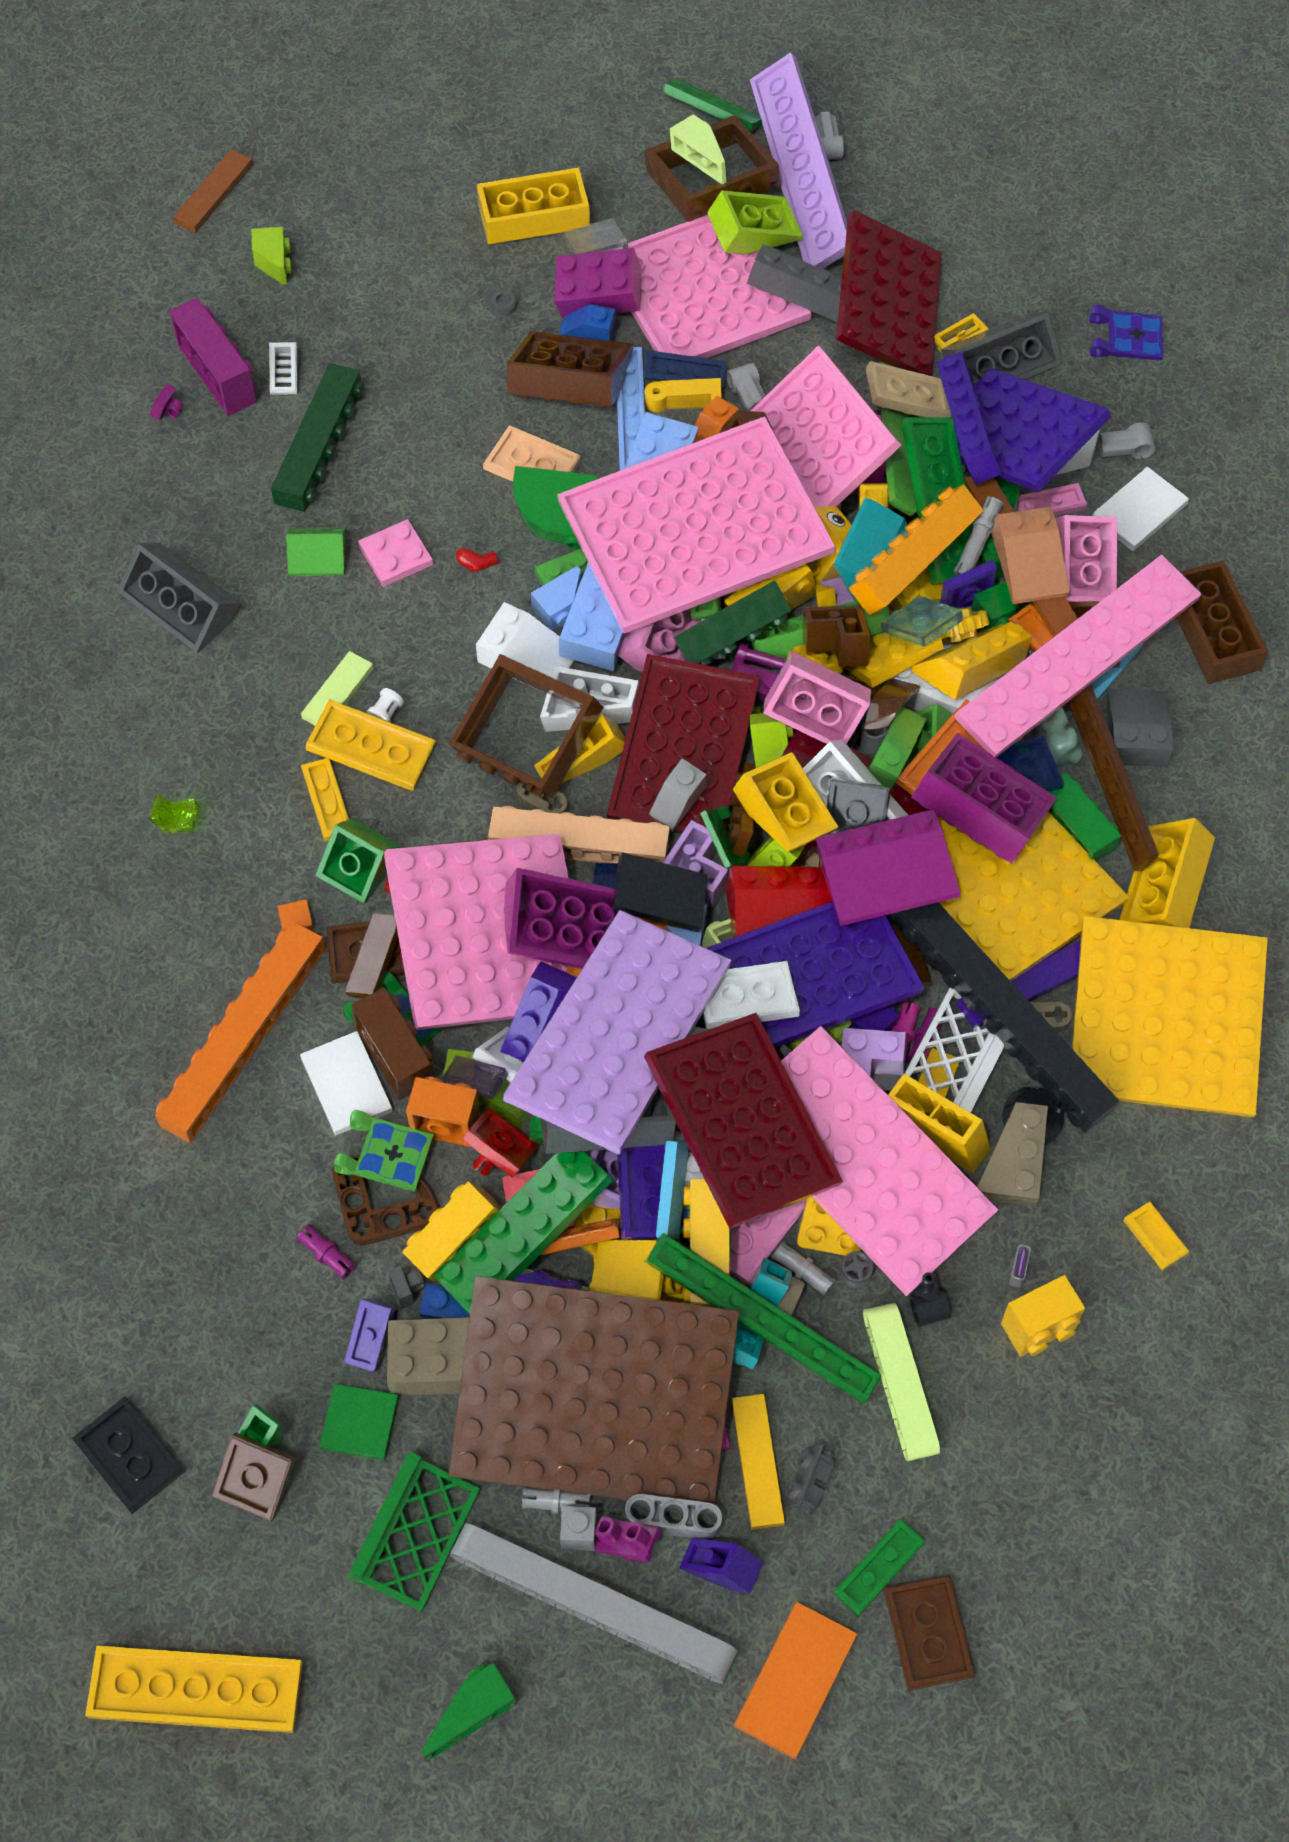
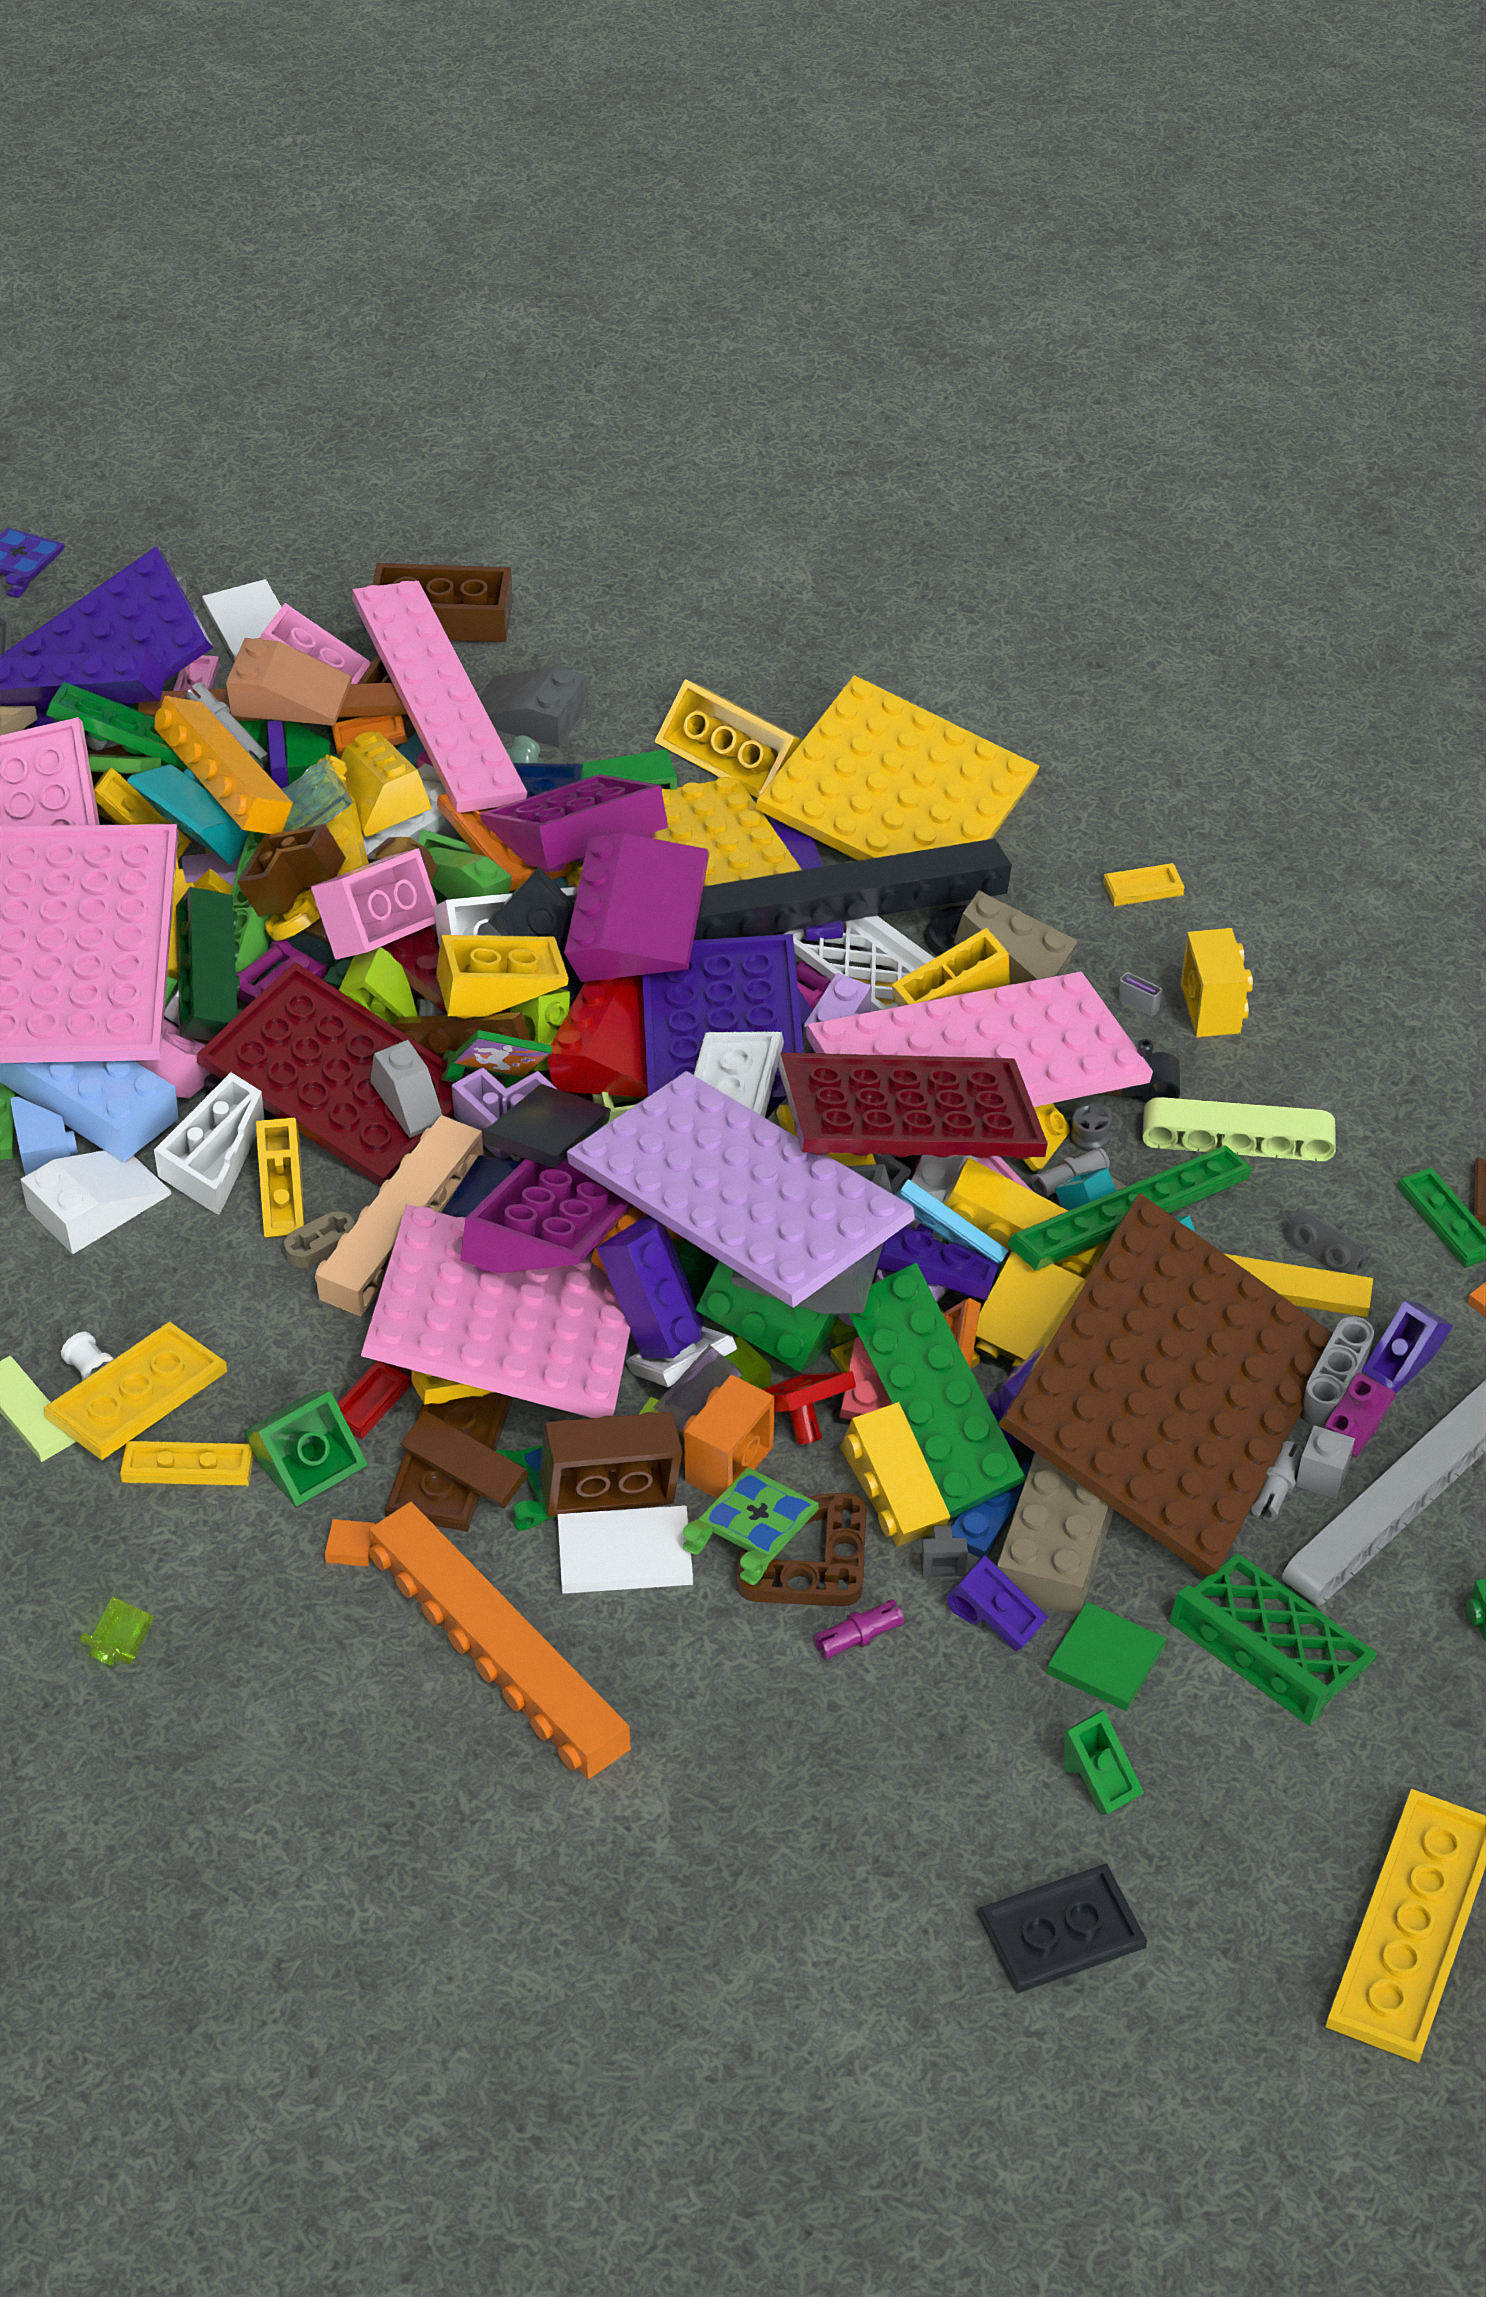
camera: 70 degrees left, 15 degrees down
tile [212,1432,296,1521] -> none
reddish brown window [449,654,604,798] -> none
reddish brown tile [1068,684,1159,871] -> none

